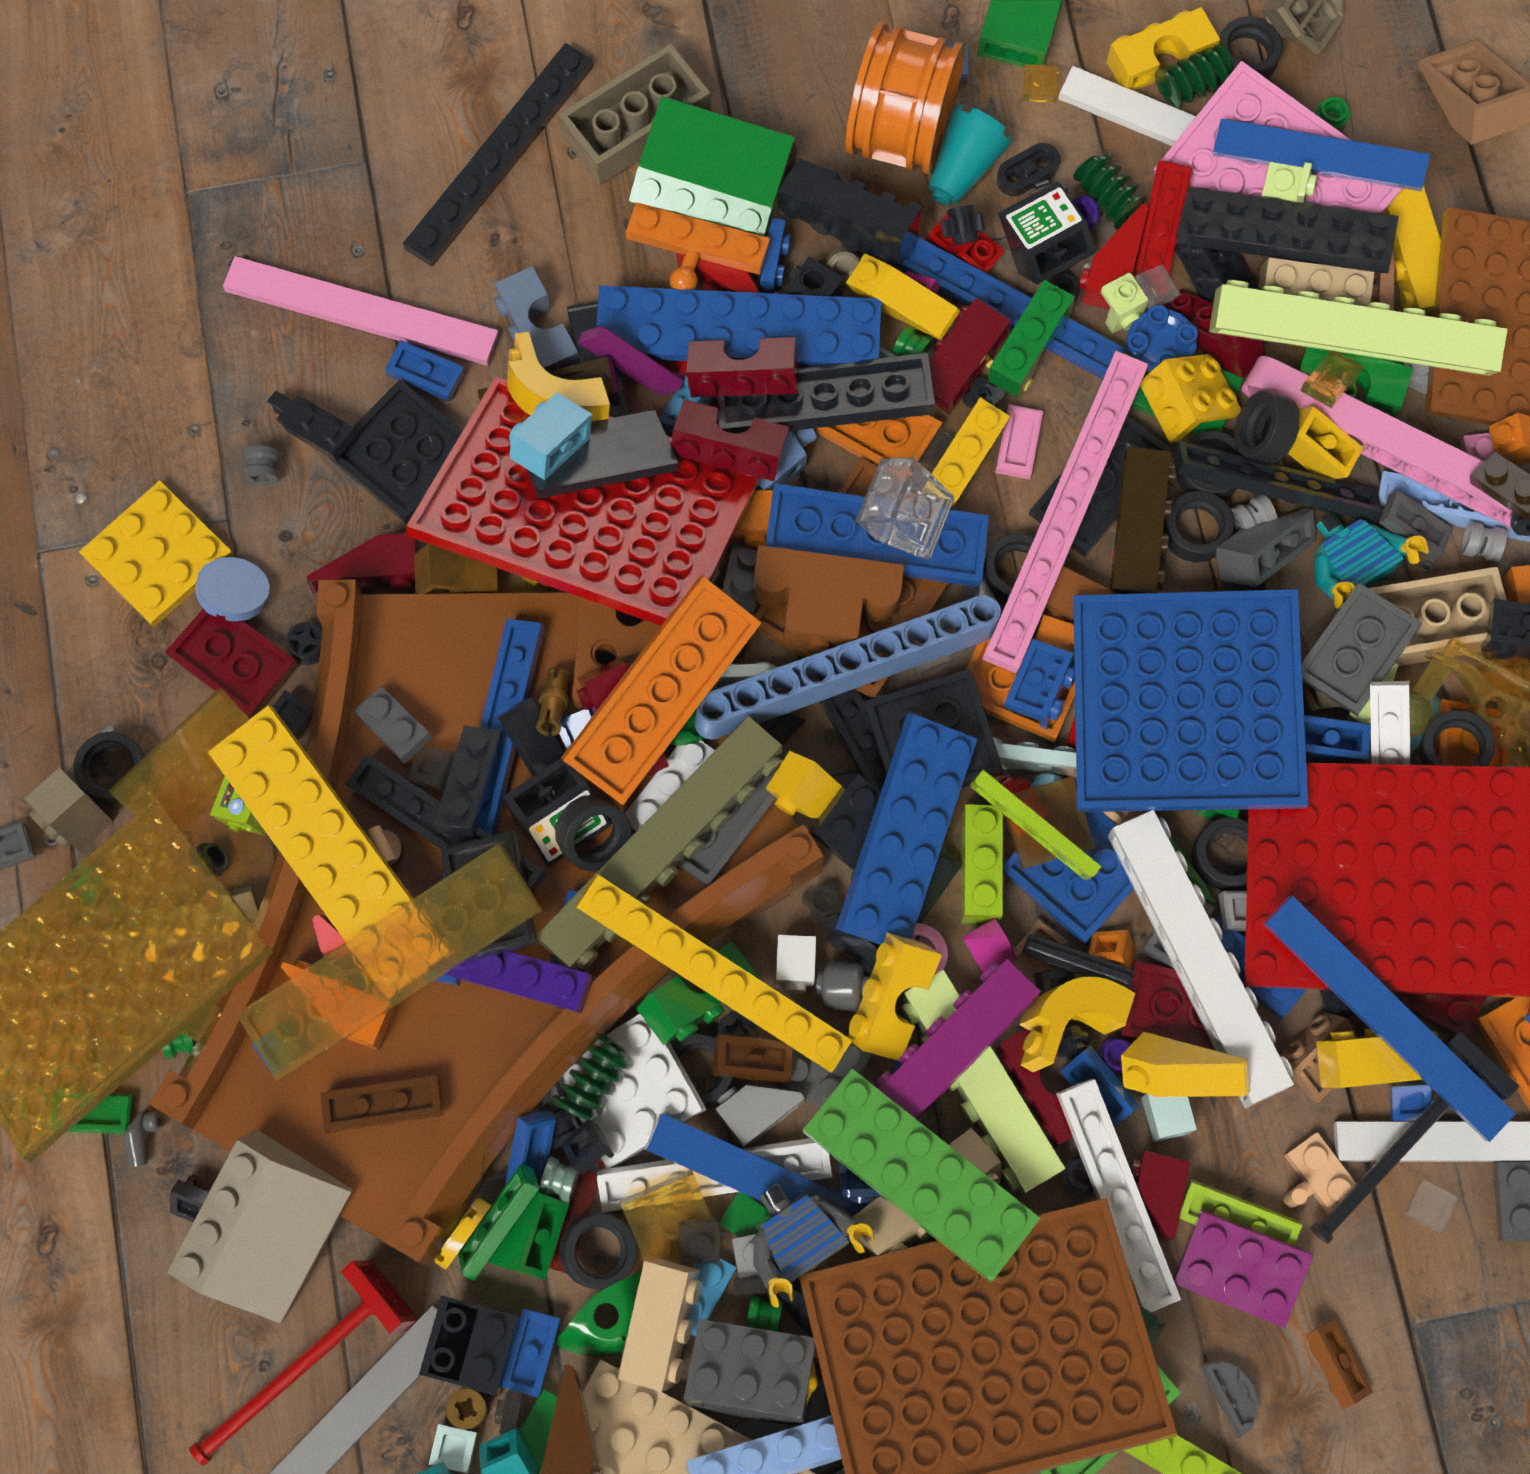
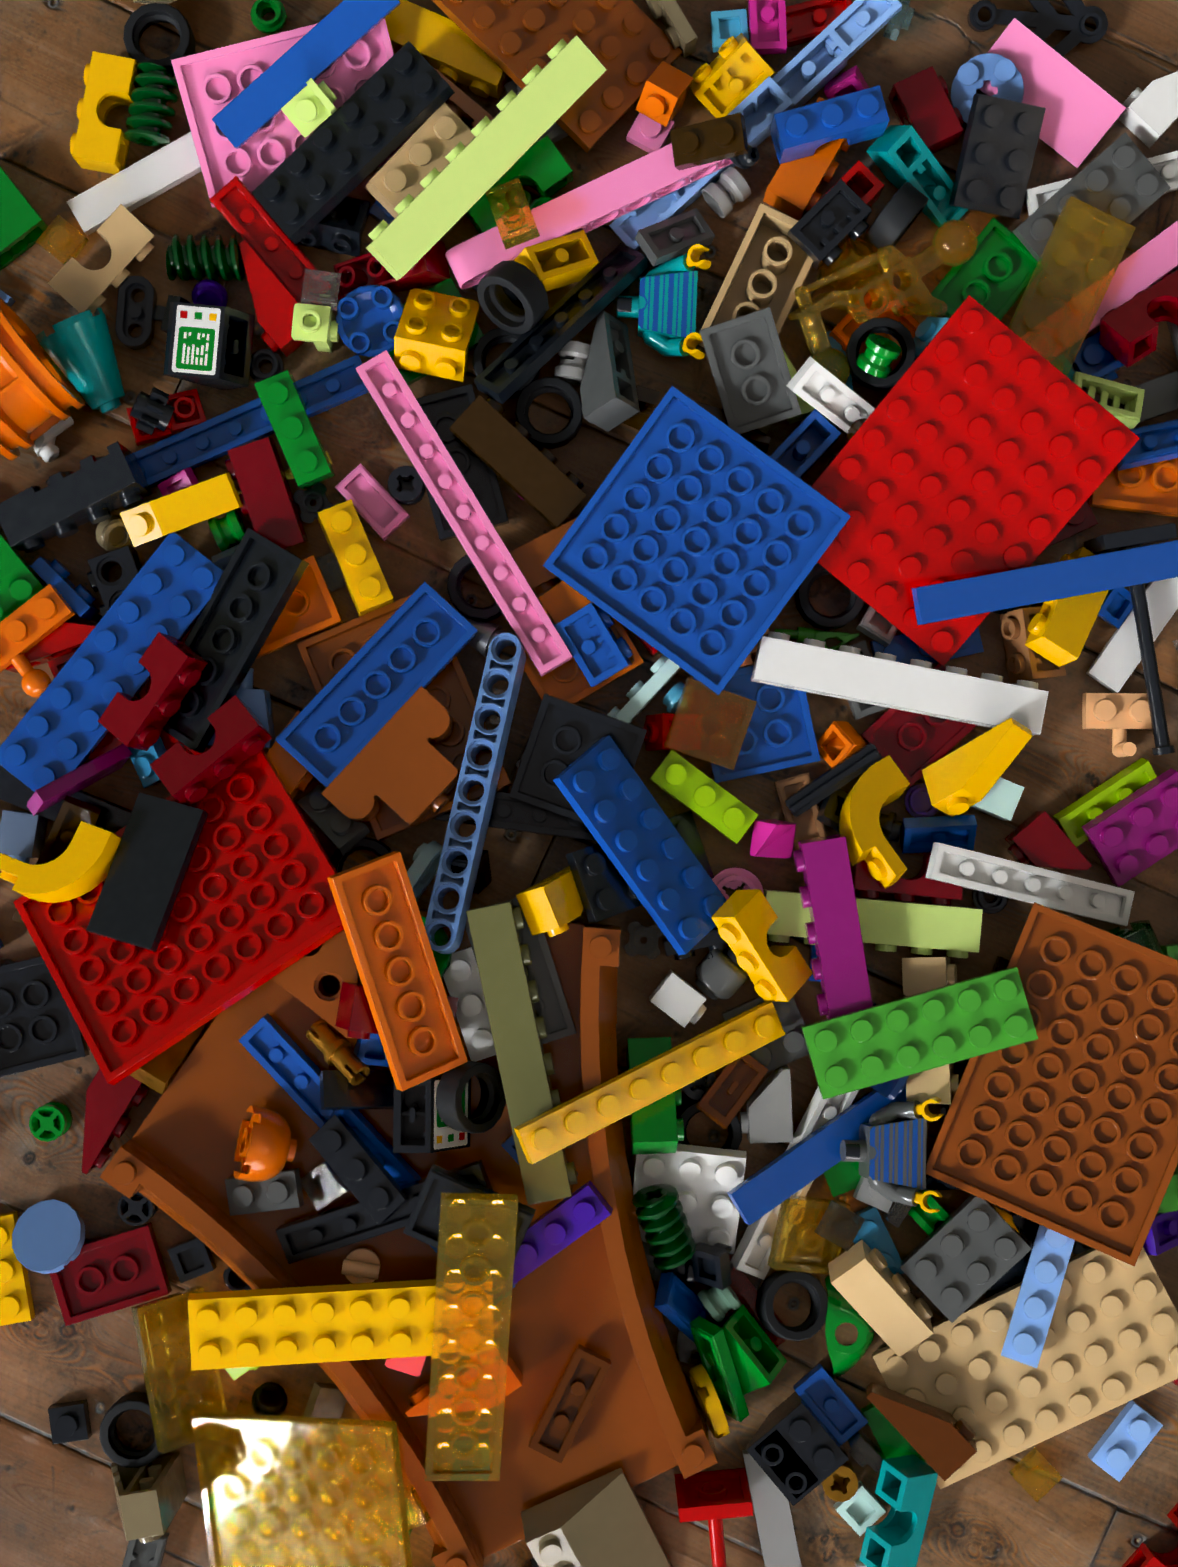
camera: 50 degrees left, 15 degrees up
medium azure brick [509,392,592,480] -> none
clear slope [856,457,955,559] -> none
lime tile [970,770,1102,880] -> none
none -> green wheel [29,1101,73,1142]
none -> white arm [33,416,74,462]
none -> tan arch [48,204,154,314]
none -> black plate [48,1399,92,1445]
none -> orange cylinder [234,1105,297,1182]
none -> black wheel [388,466,426,506]
none -> green wheel [856,334,902,379]

